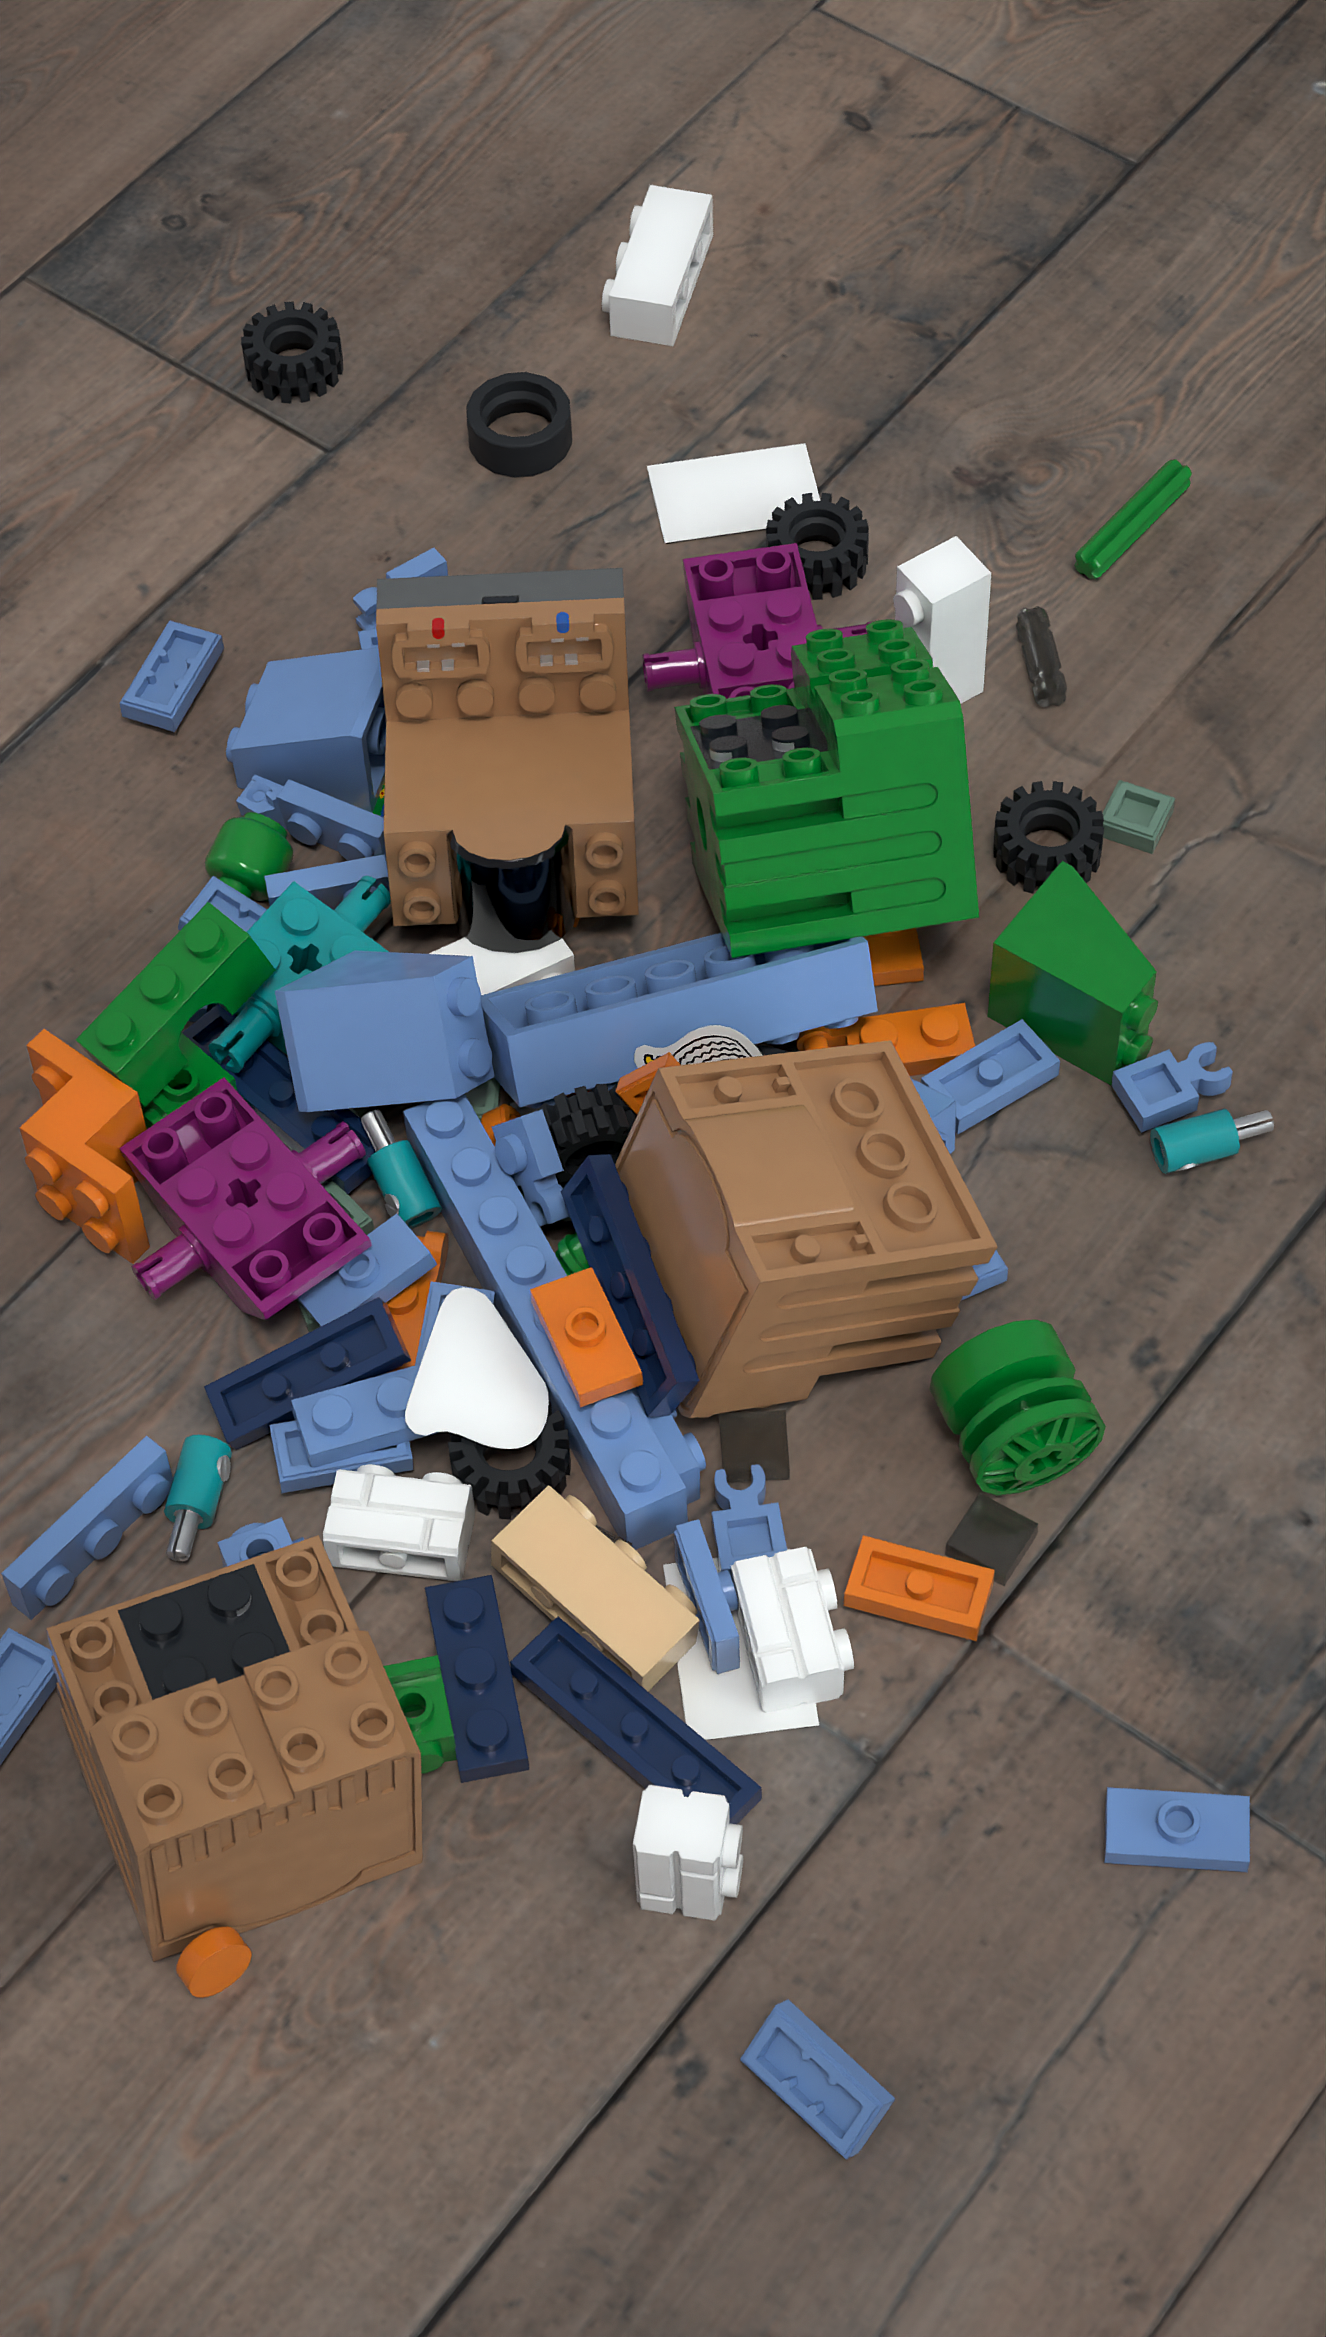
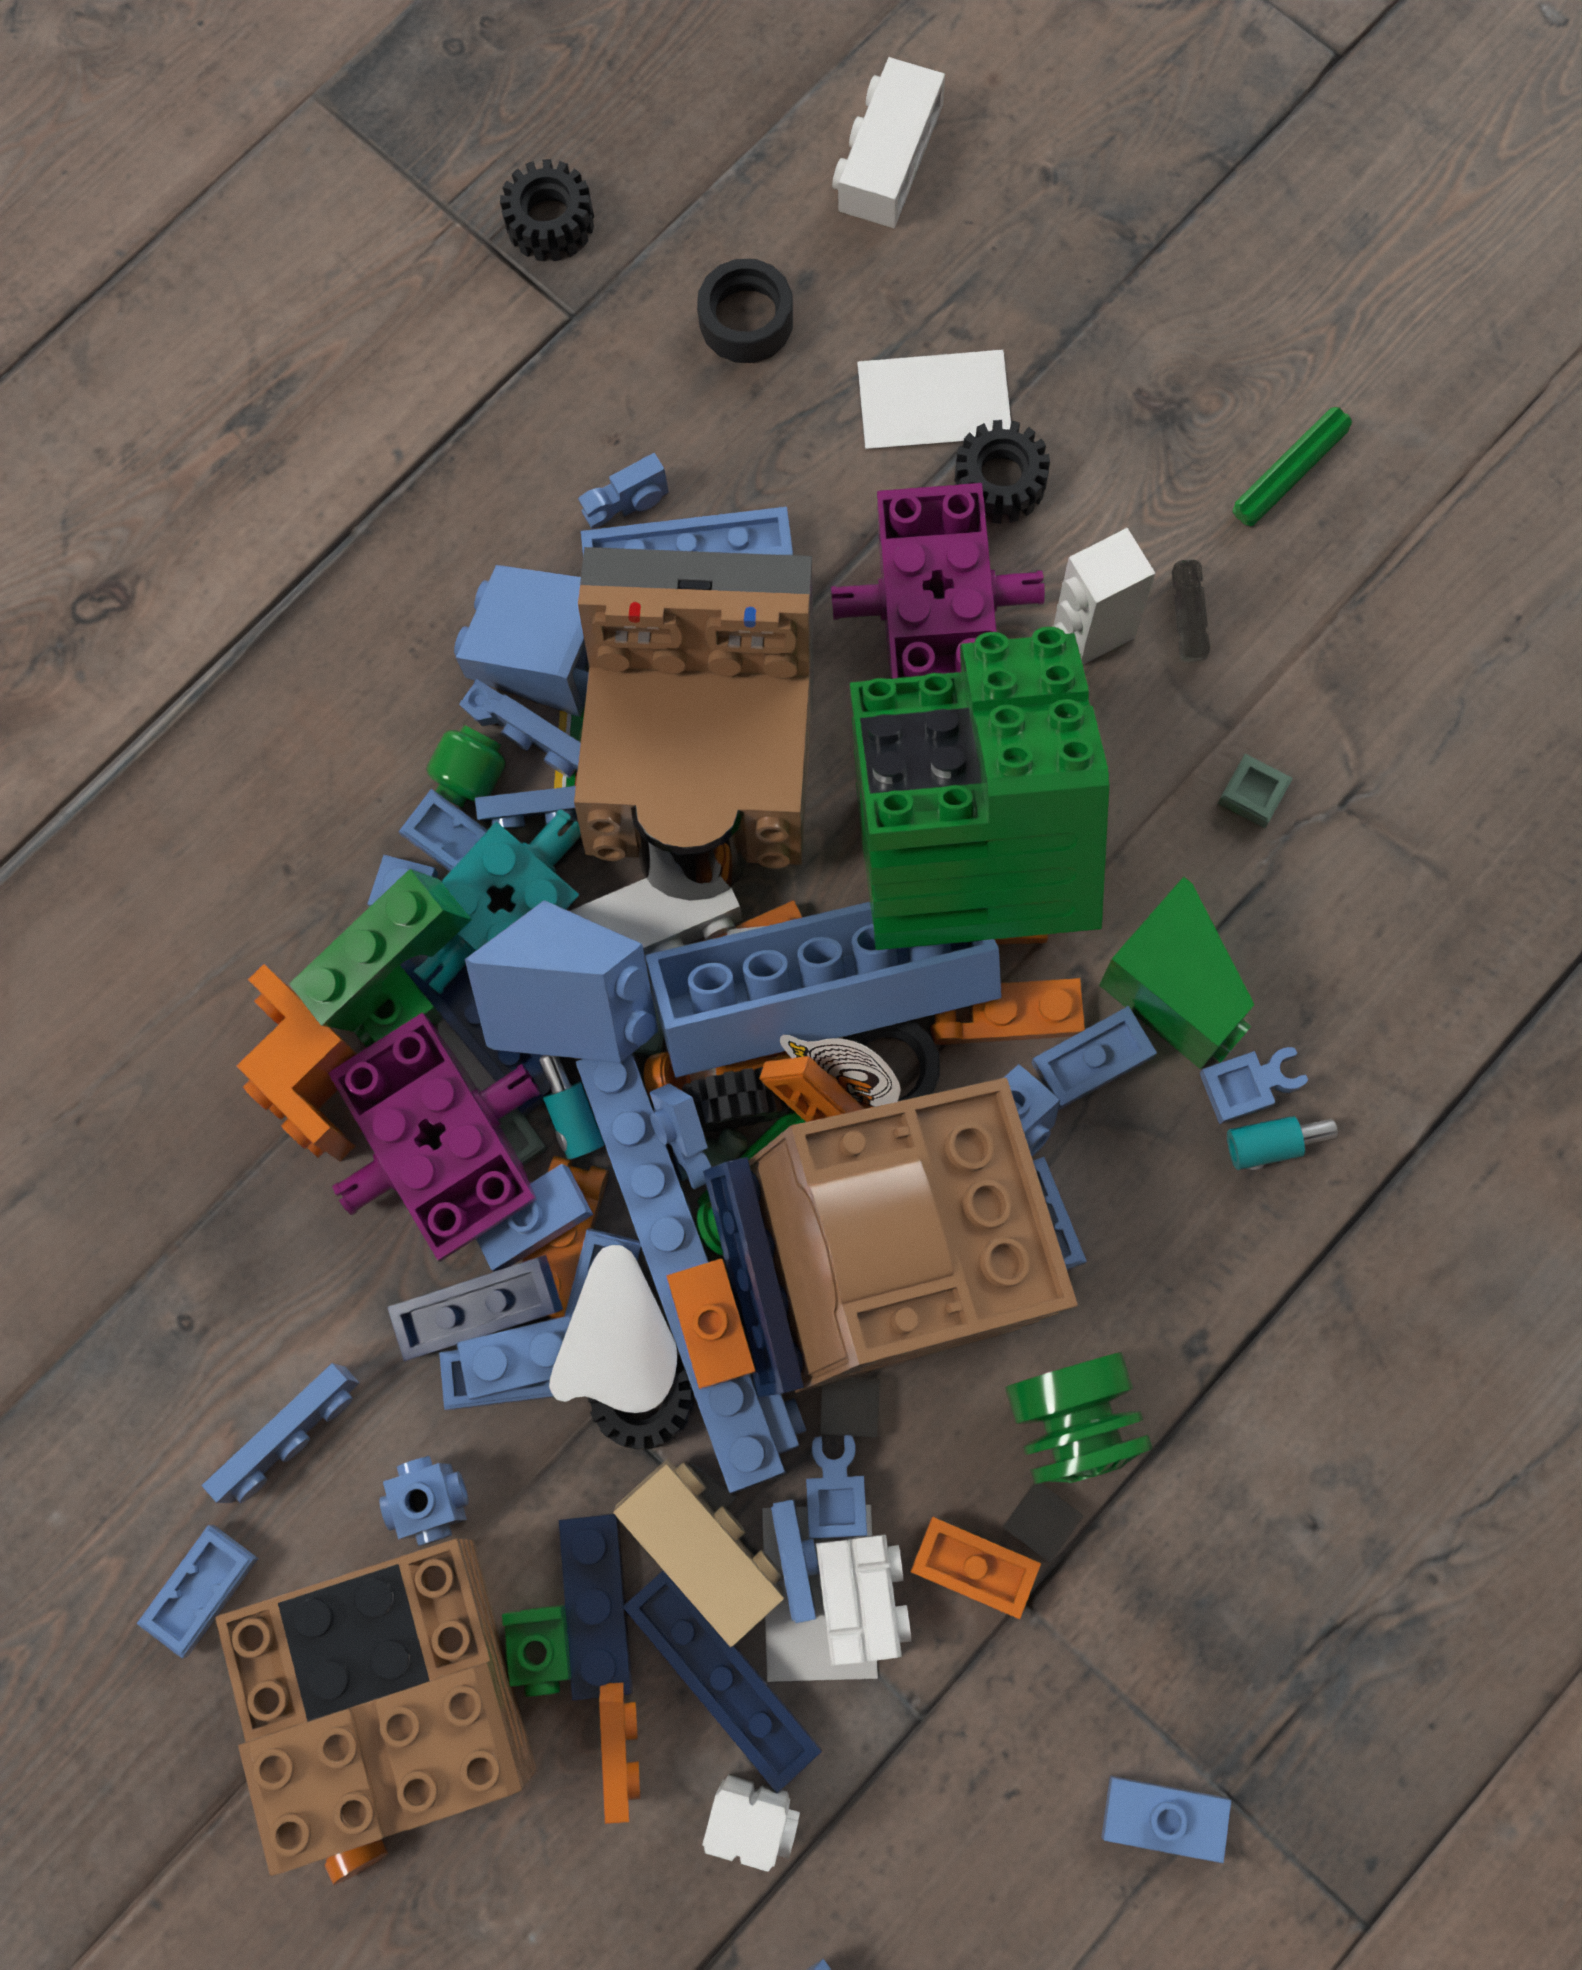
camera: 10 degrees right, 20 degrees up
medium blue plate [119,620,224,732] -> none
teal piece [164,1435,232,1562] -> none
white brick [323,1464,475,1581] -> none
black tyre [993,781,1104,894] -> none
none -> orange plate [599,1682,640,1824]

